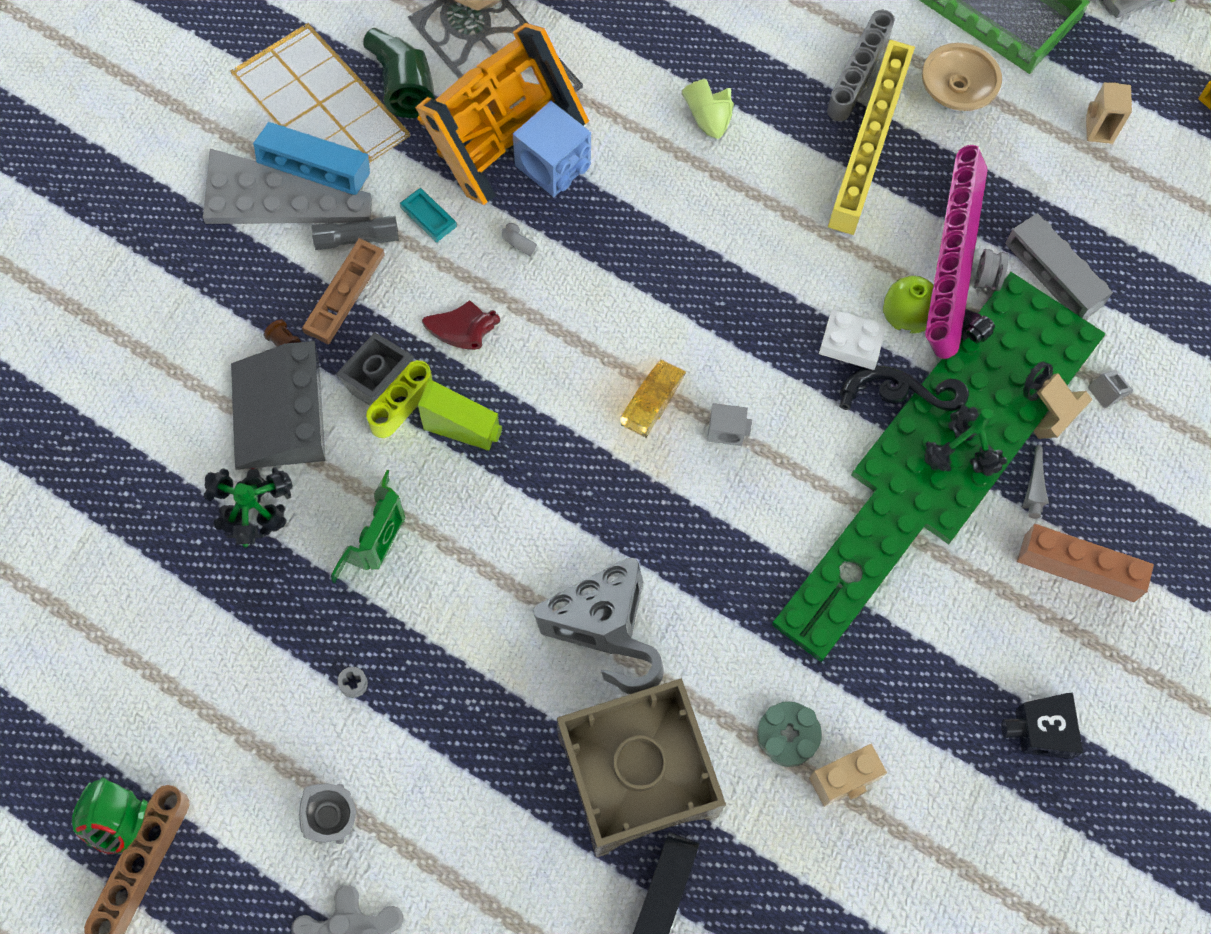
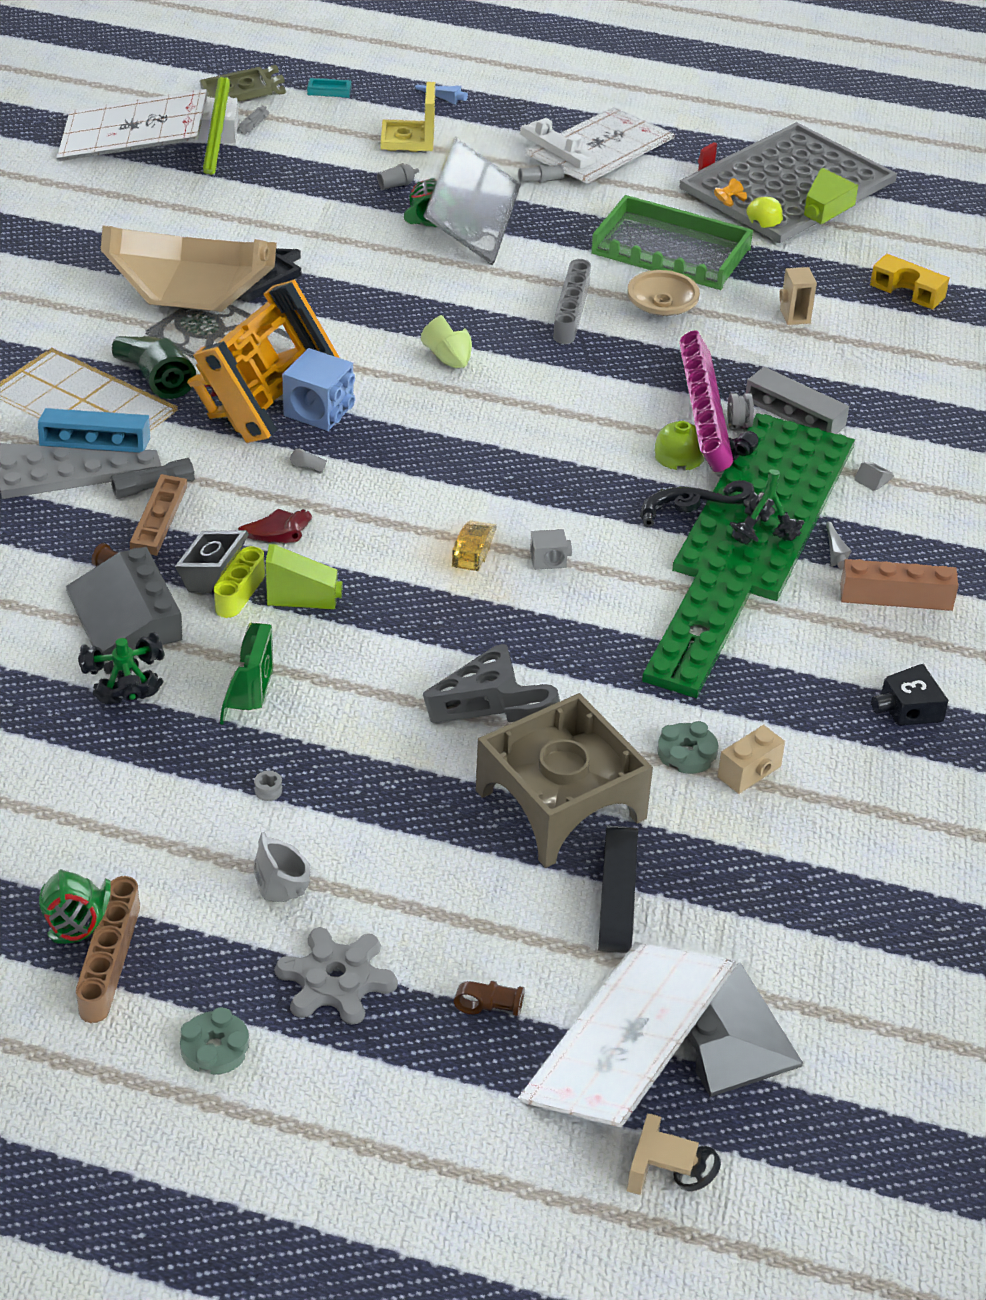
camera: 15 degrees left, 25 degrees down
teal tile [400,187,457,243] -> none
white plate [819,310,886,370] -> none
light yellow brick [828,40,915,235] -> none
tan piece [1023,361,1092,439] -> none

